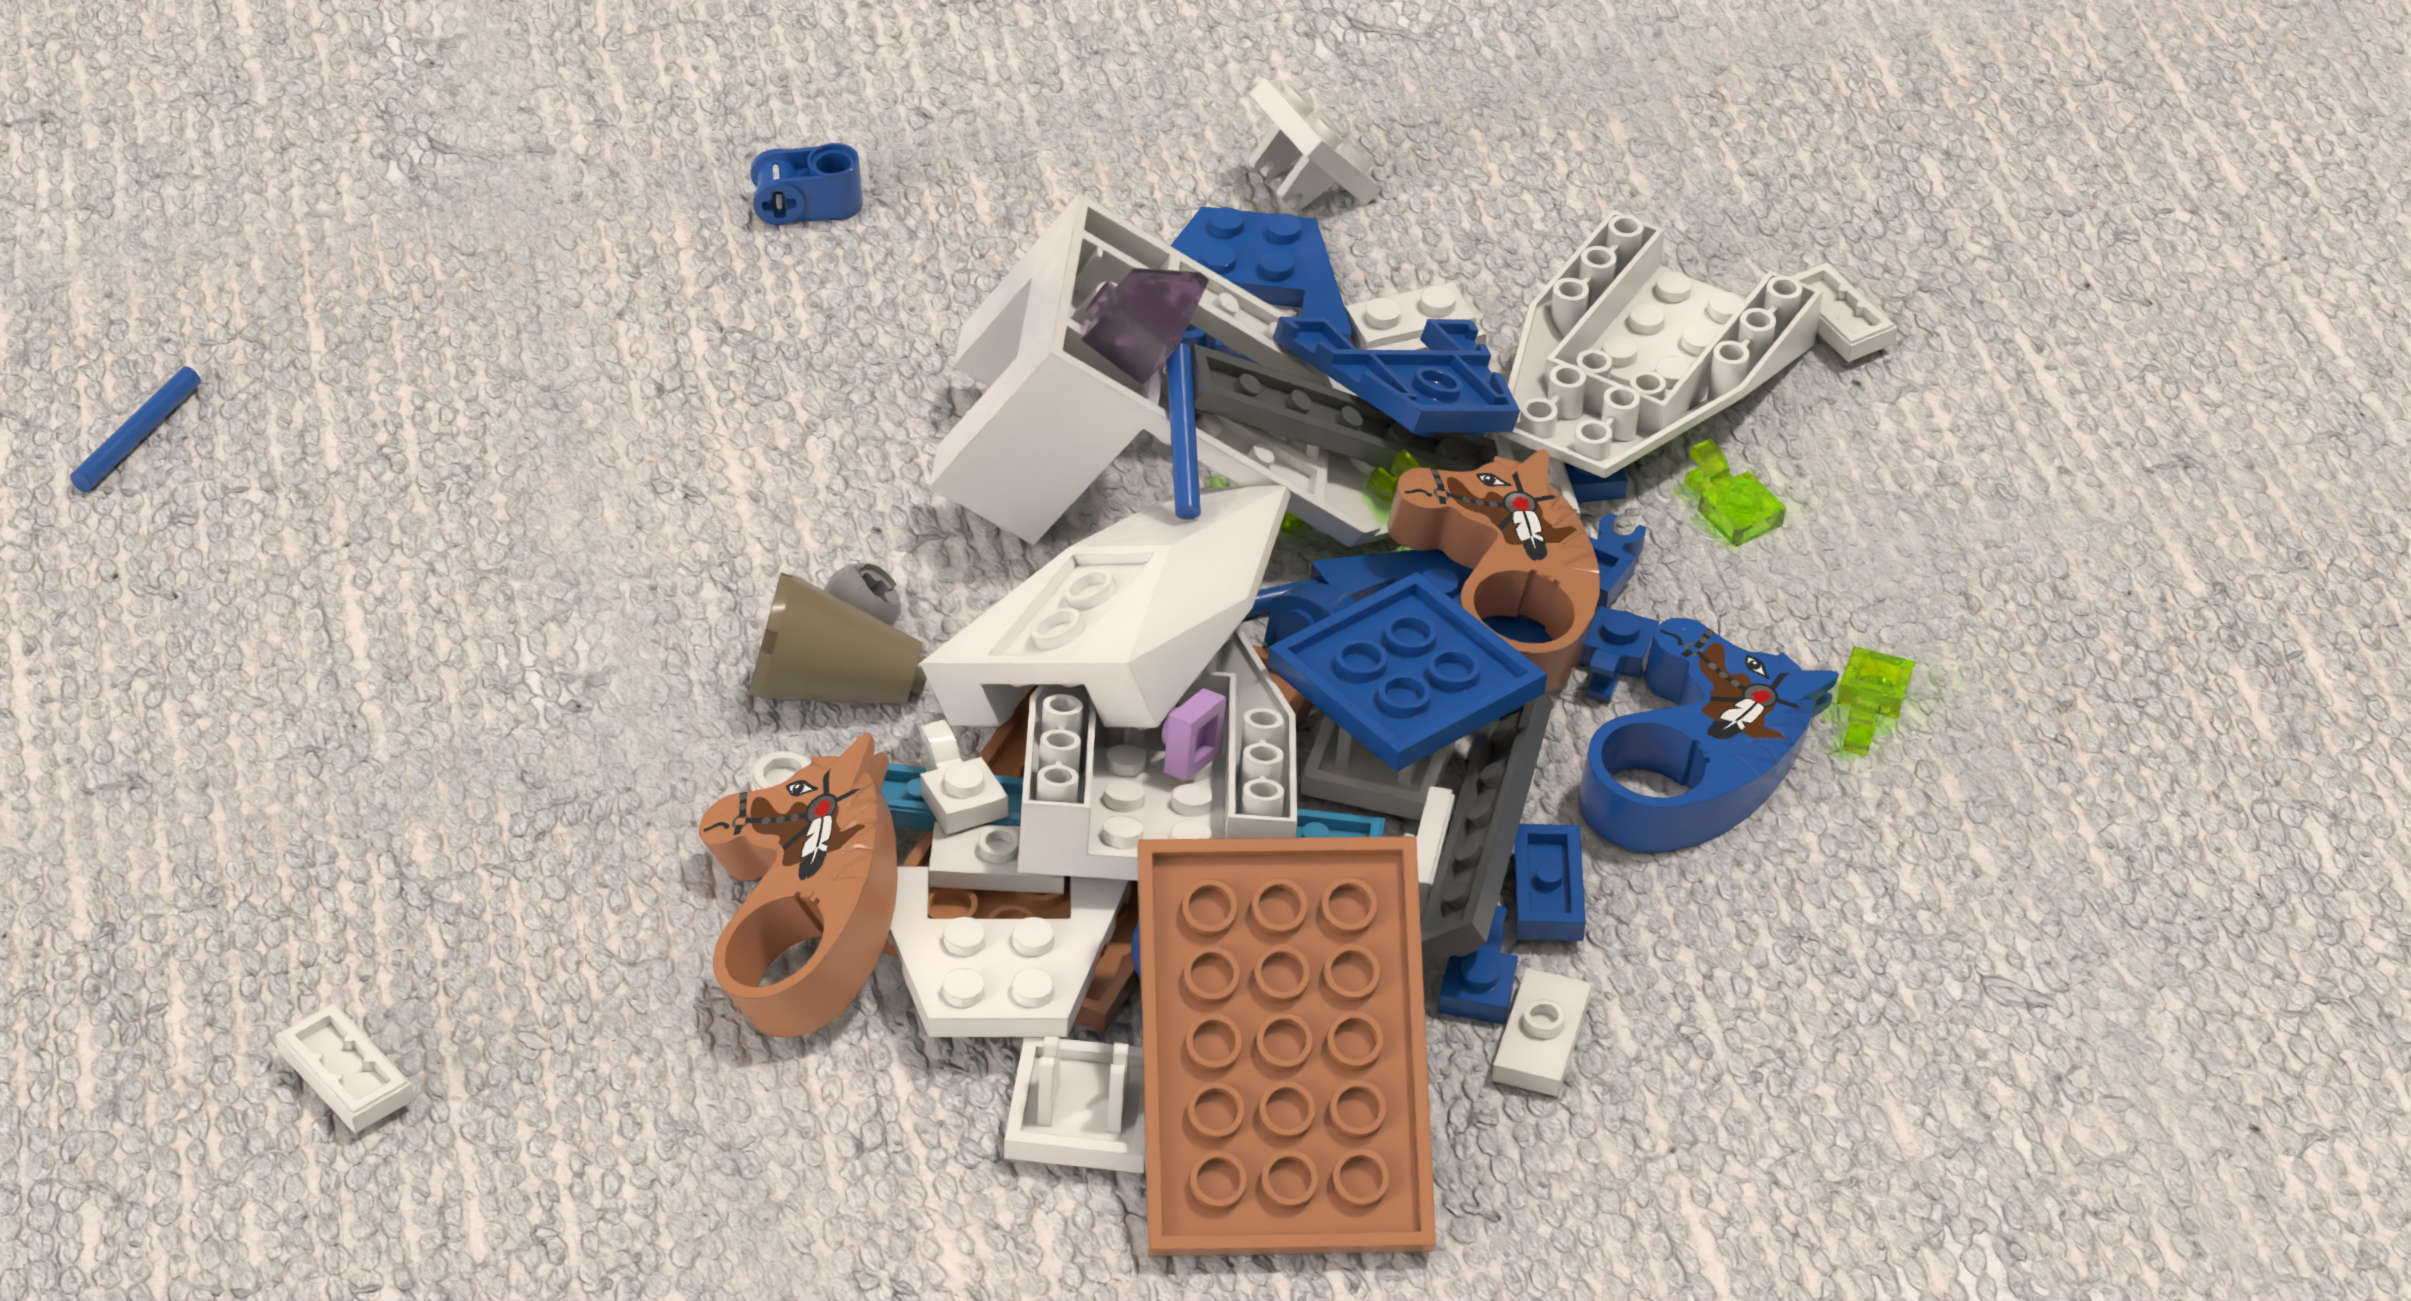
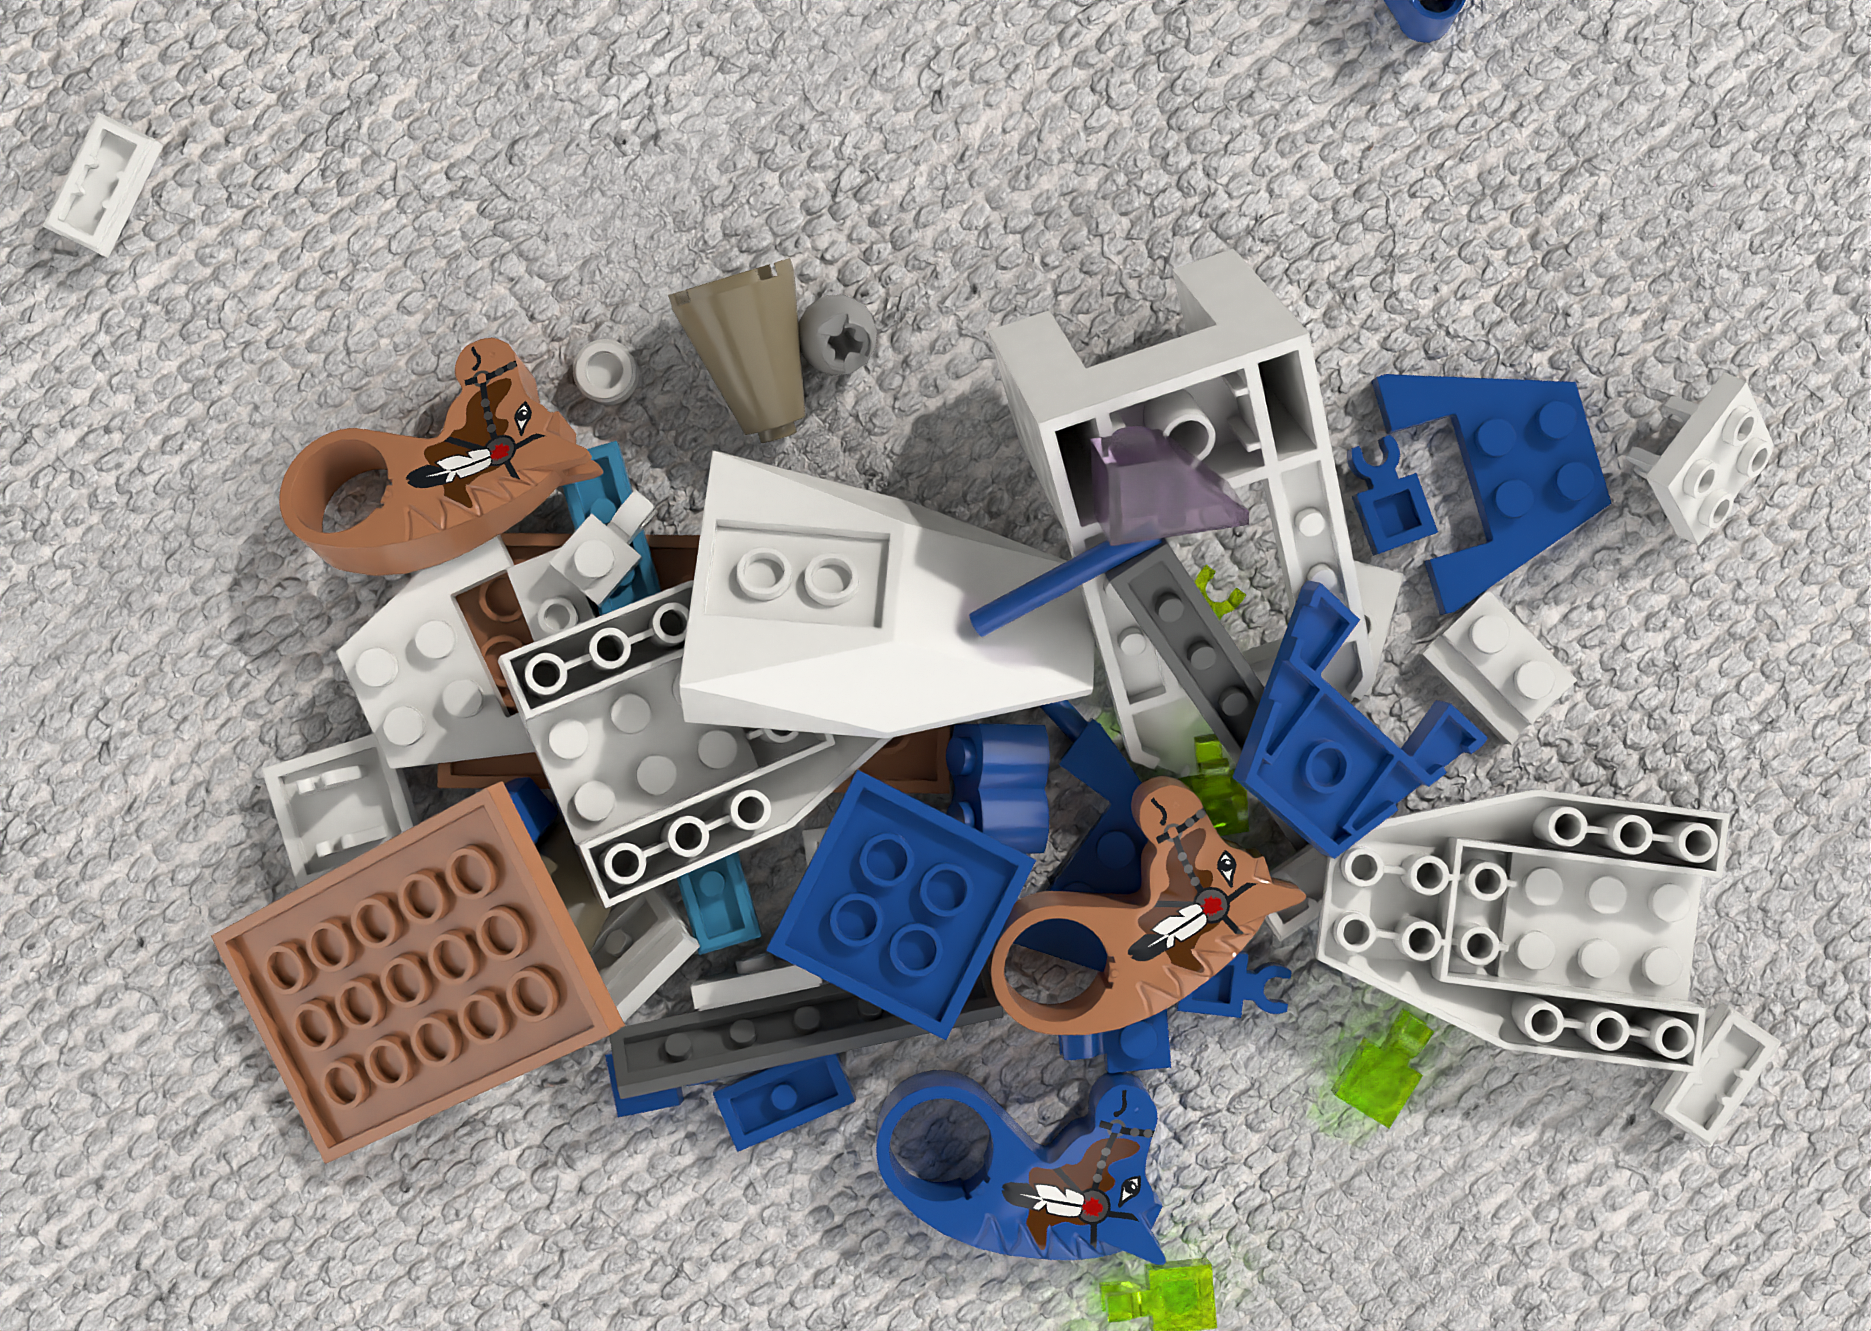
camera: 65 degrees right, 45 degrees up
lavender plate [1161,688,1226,781] -> none
white plate [1492,967,1592,1097] -> none

